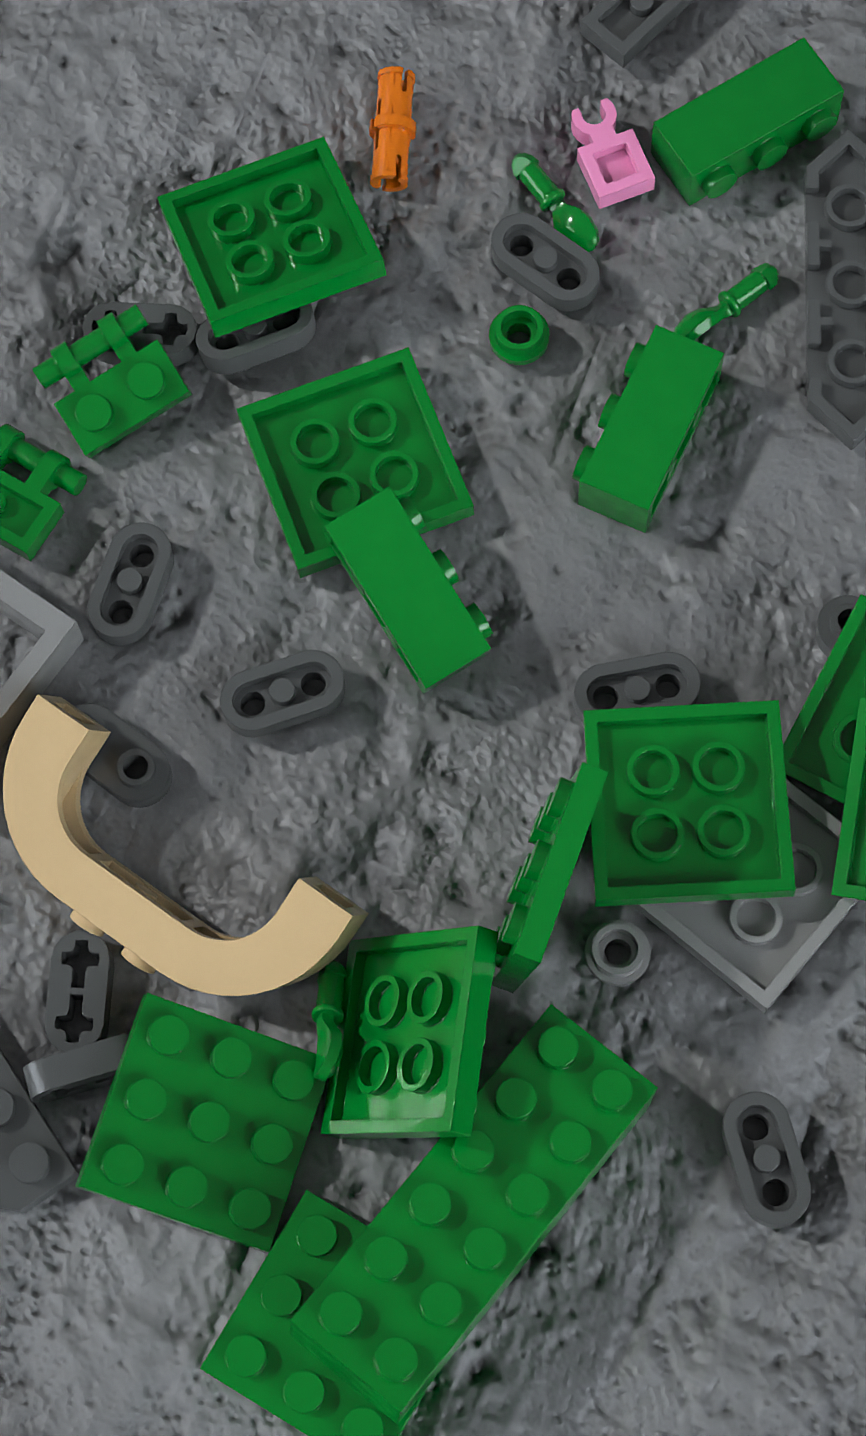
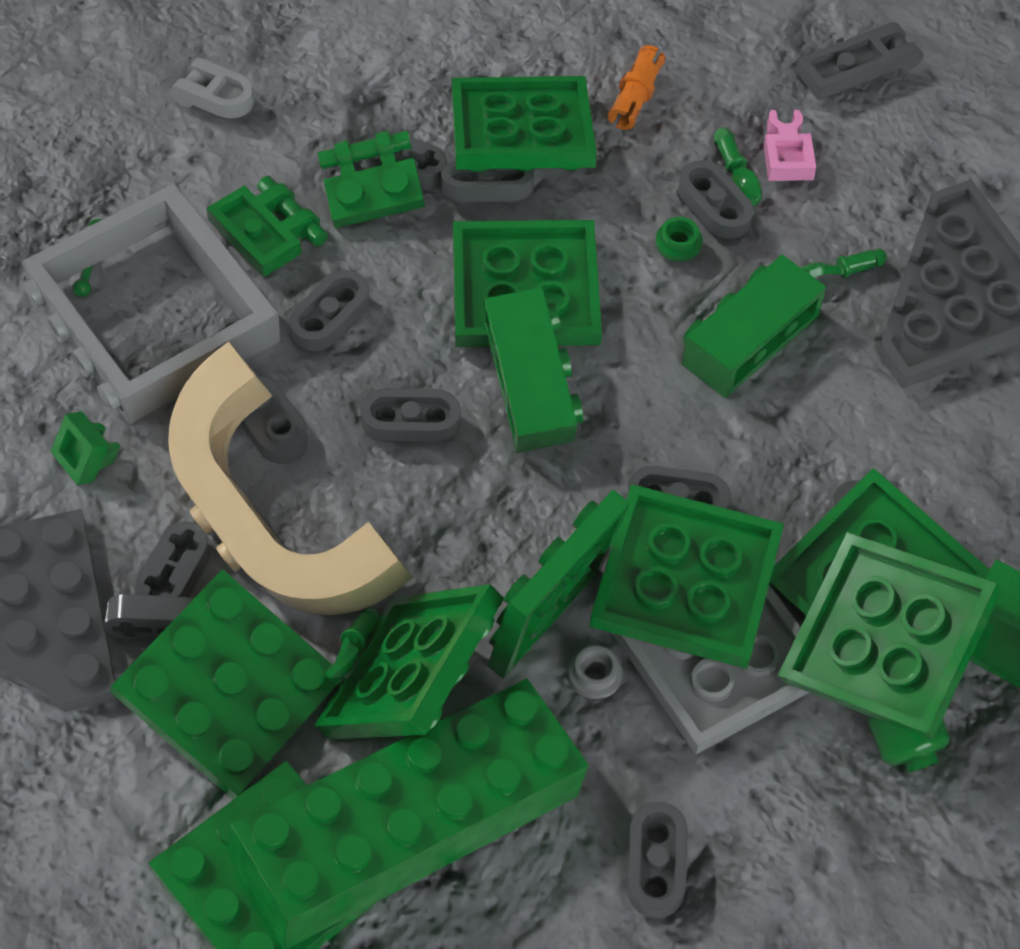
camera: 10 degrees right, 15 degrees down
green brick [651,37,844,206] -> none

